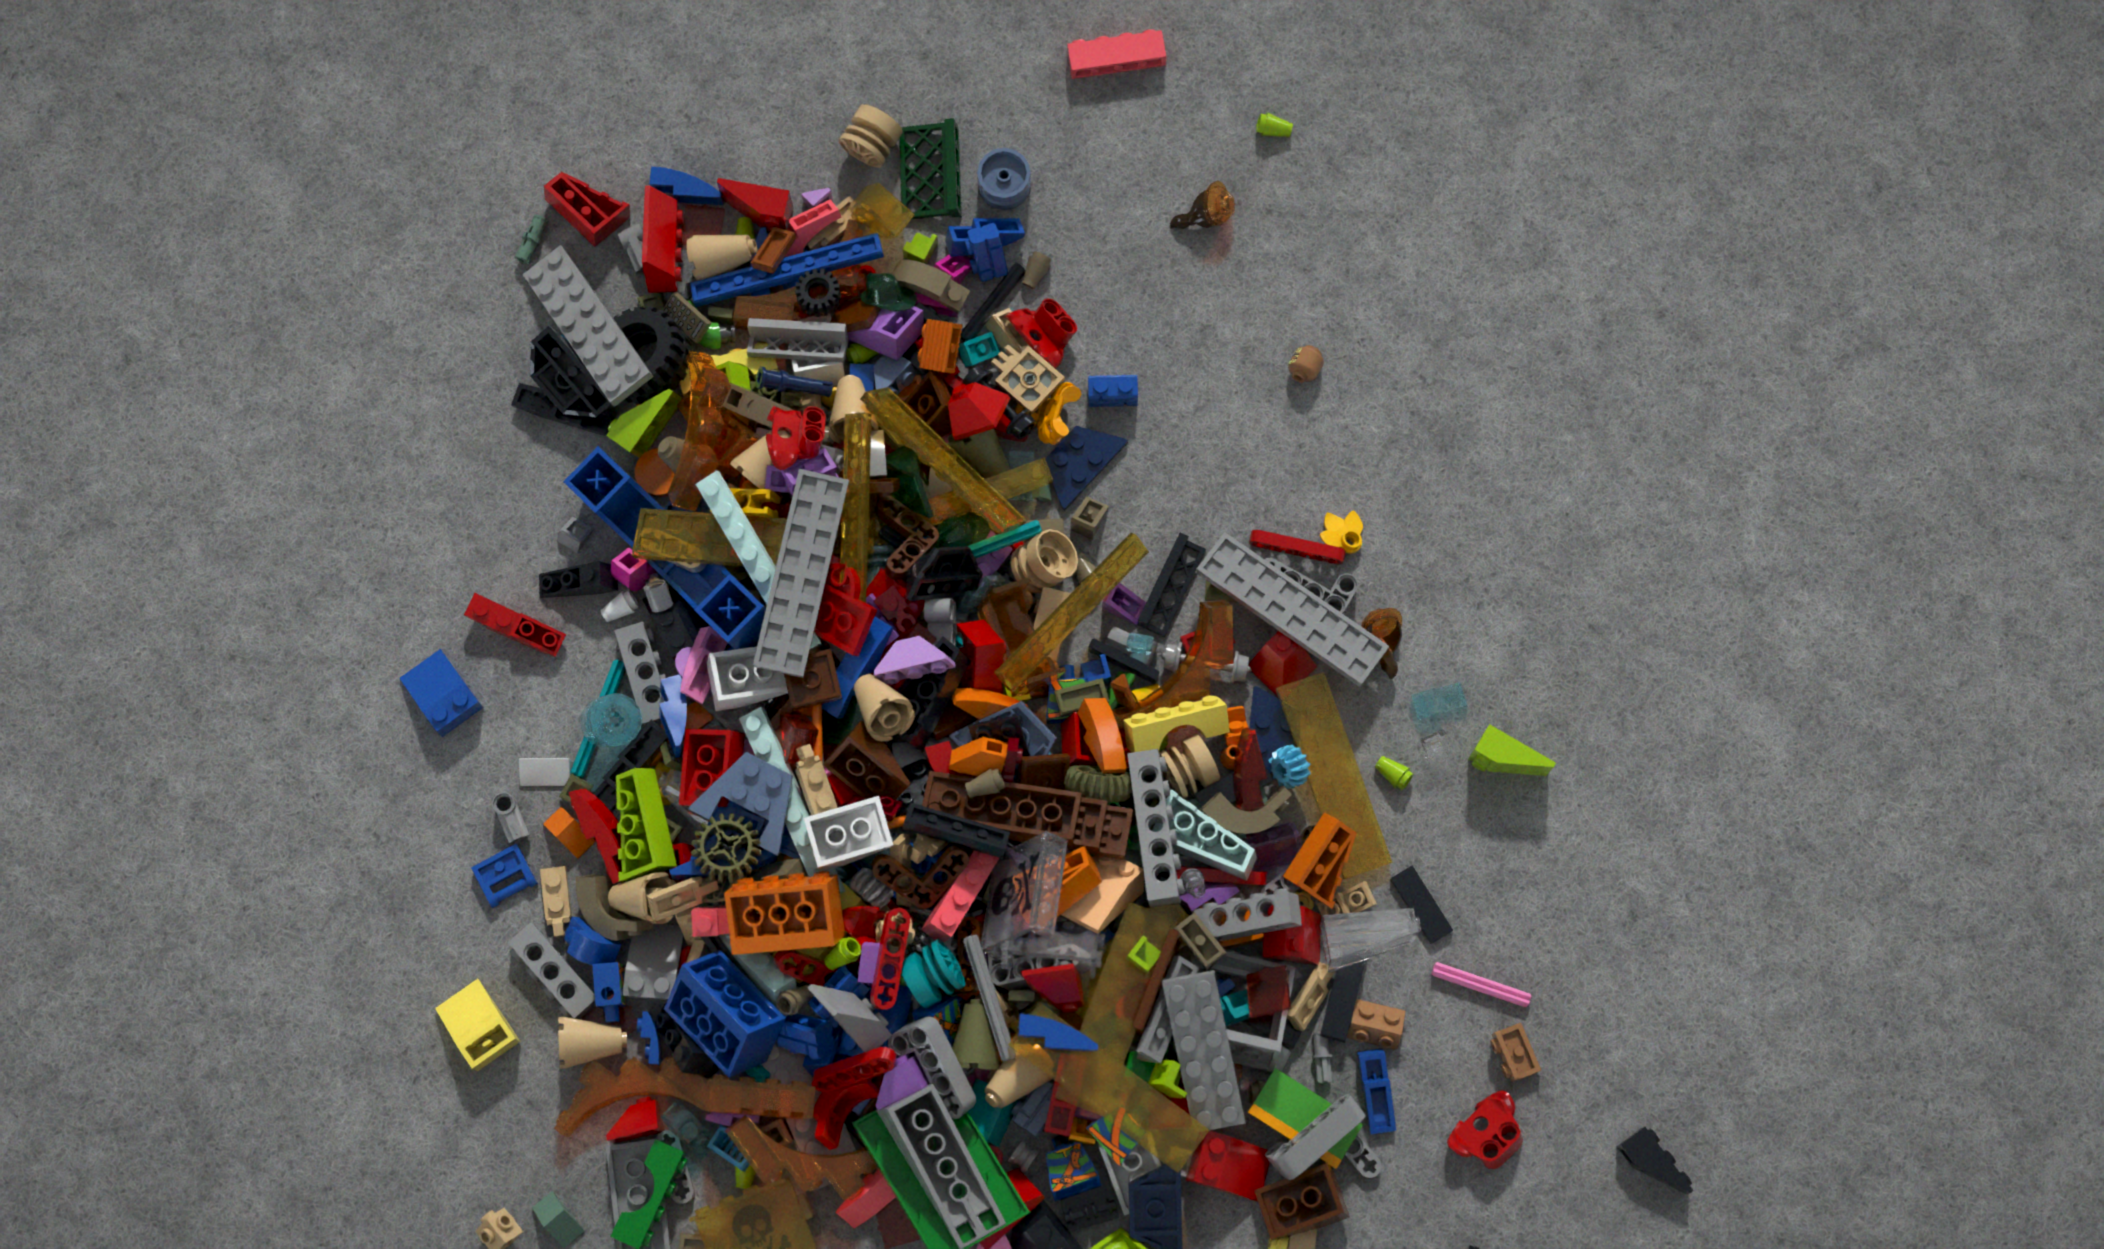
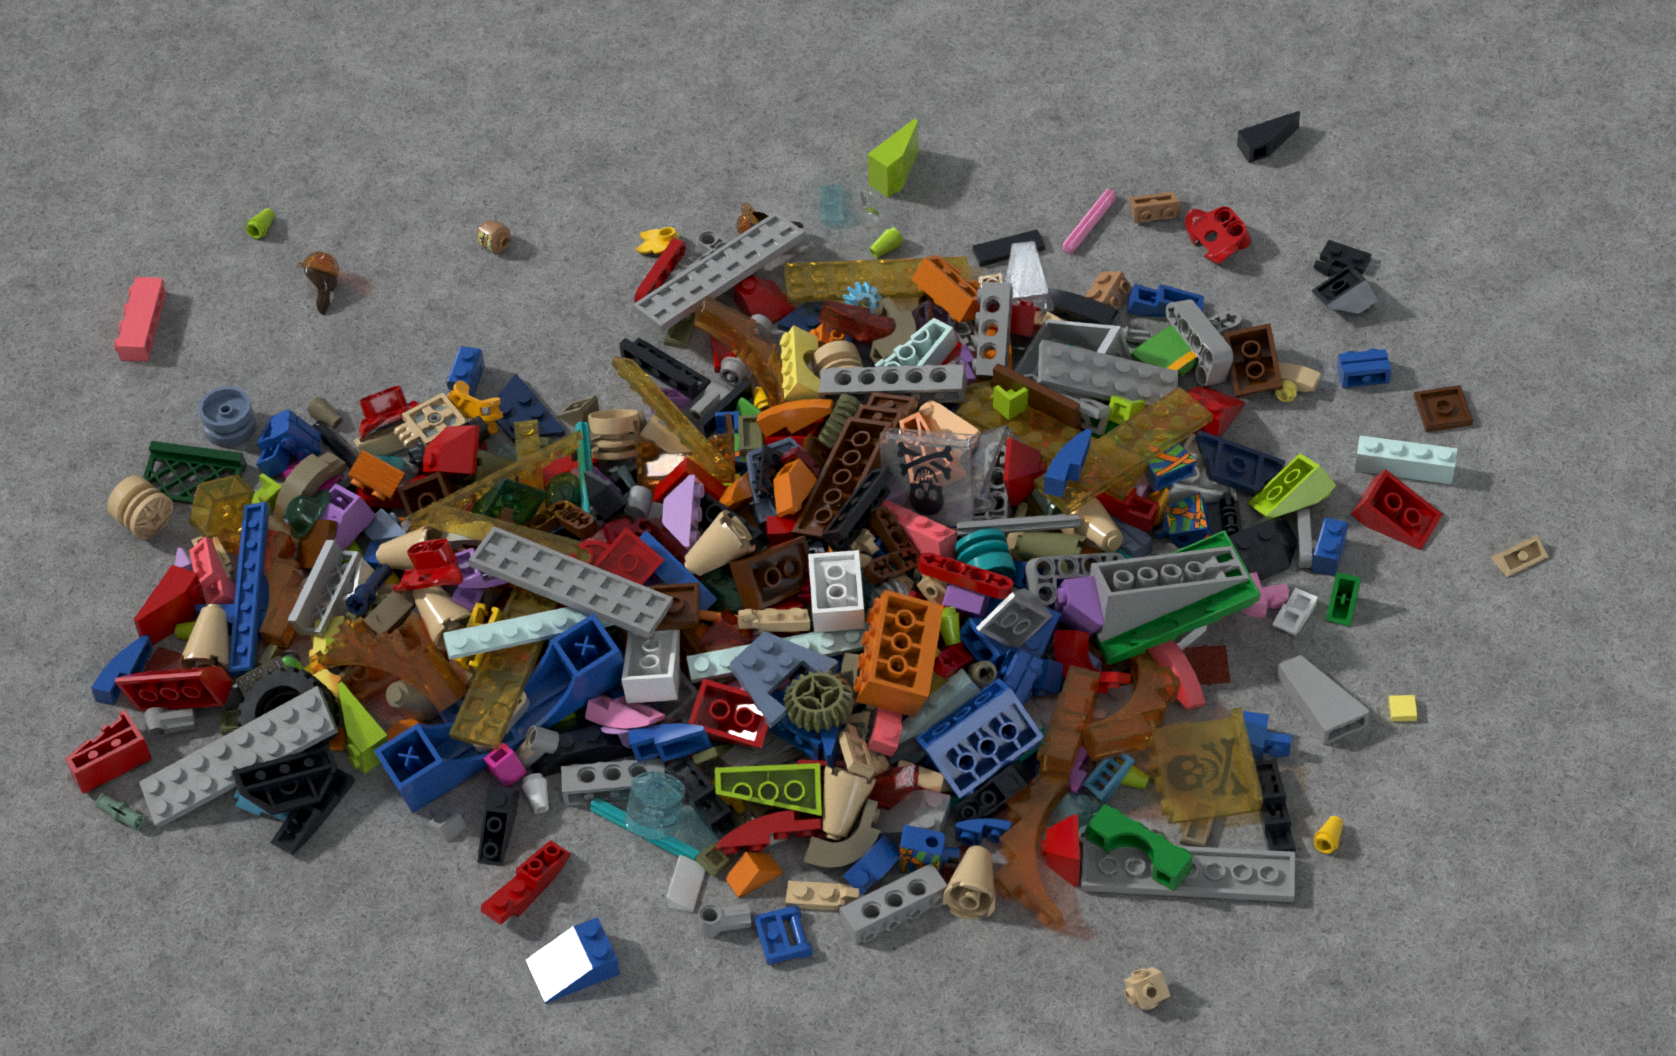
camera: 75 degrees left, 25 degrees down
light yellow slope [435,979,521,1071] -> none
sand green slope [532,1191,585,1248] -> none
dark orange tile [750,227,796,274] -> none
black tyre [795,269,841,317] -> none
red beam [812,1047,897,1092] -> none
dark tan cone [965,769,1005,798] -> none
dark orange slope [1110,674,1136,709] -> none
clear light blue slope [1126,633,1154,655] -> none
dark tan slope [1174,912,1227,971] -> none
clear red piece [1246,965,1291,1018] -> none
none -> clear red slope [859,764,919,816]

